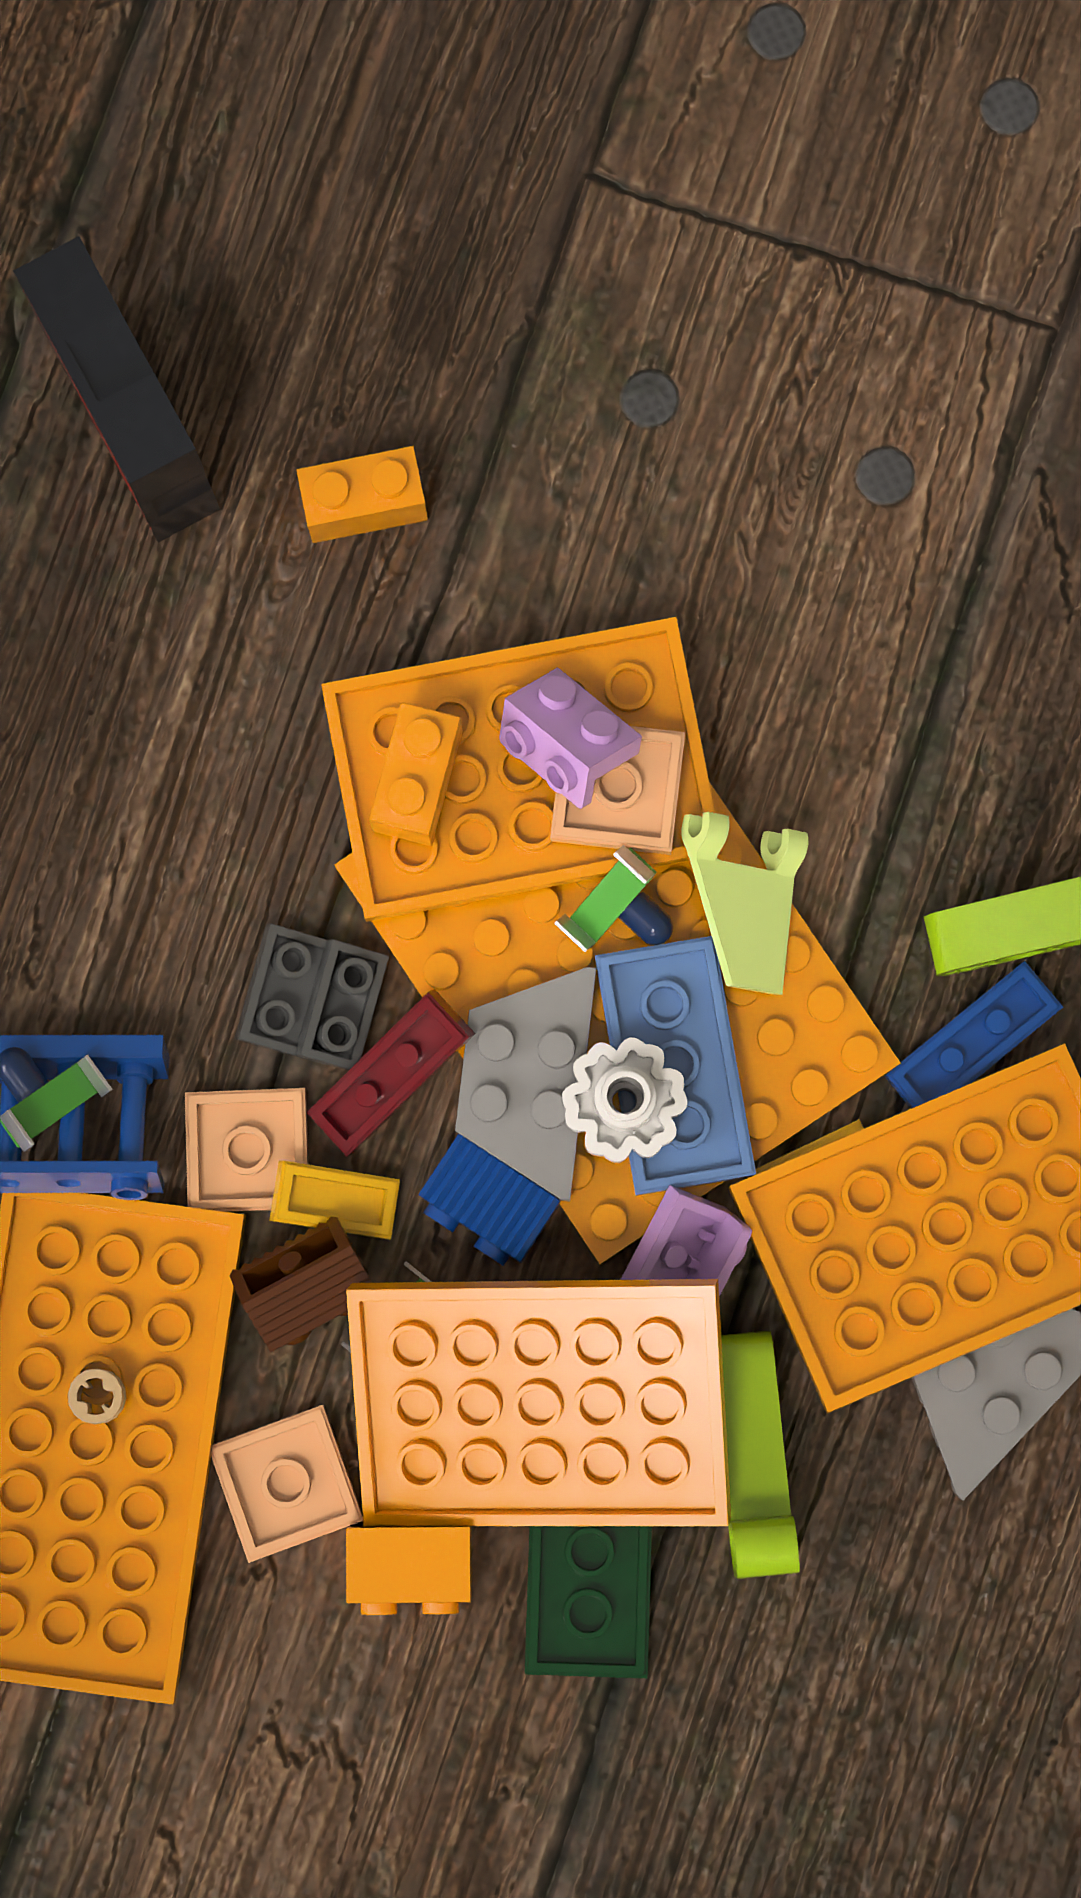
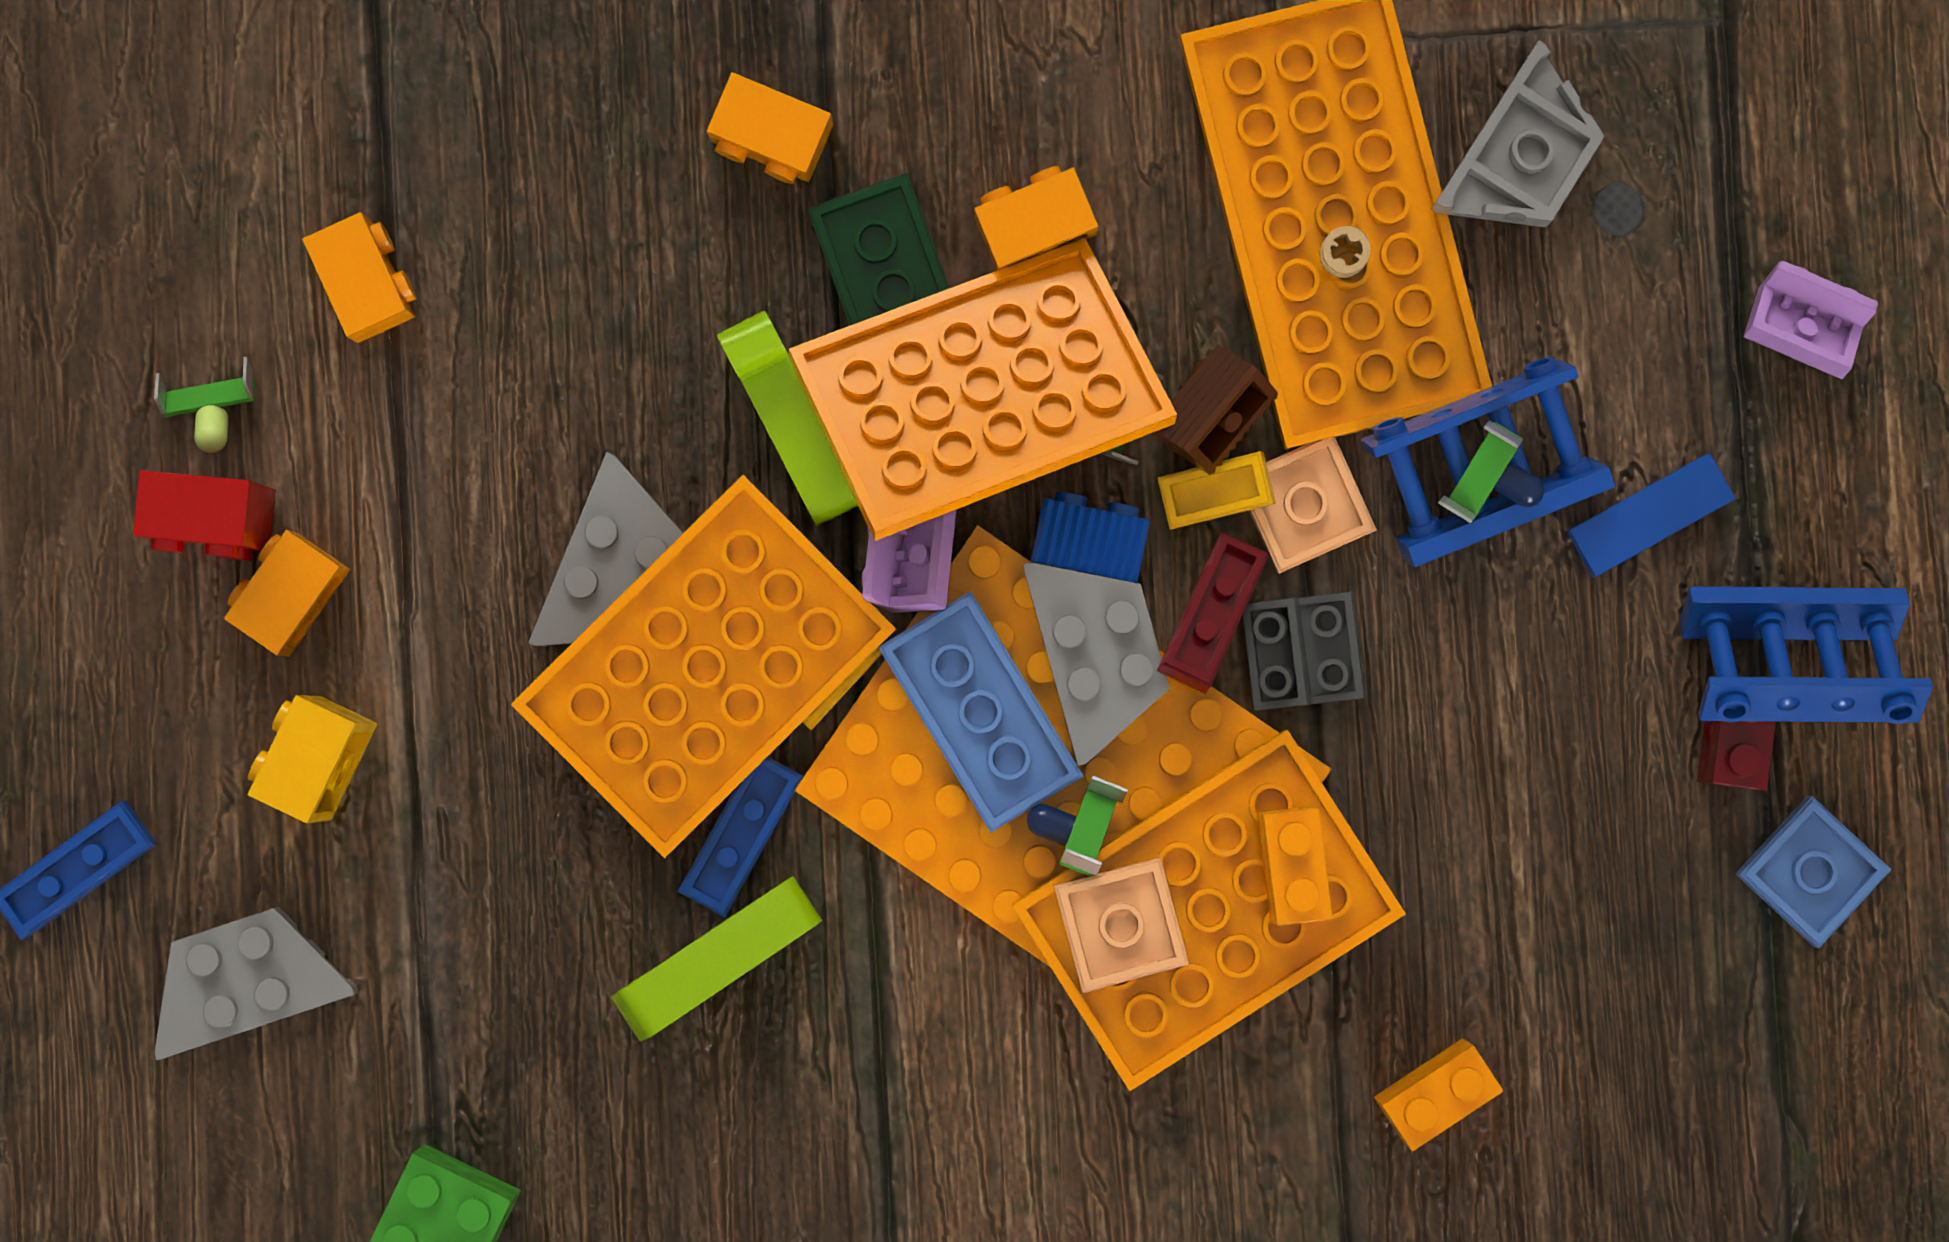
camera: 155 degrees right, 5 degrees up
black tile [13,236,220,543] -> none
light nougat tile [211,1405,363,1563] -> none
lavender bracket [499,667,642,809] -> none
white plant [562,1037,687,1163] -> none
yellowish green flag [681,812,808,995] -> none
none -> light orange brick [707,72,834,184]

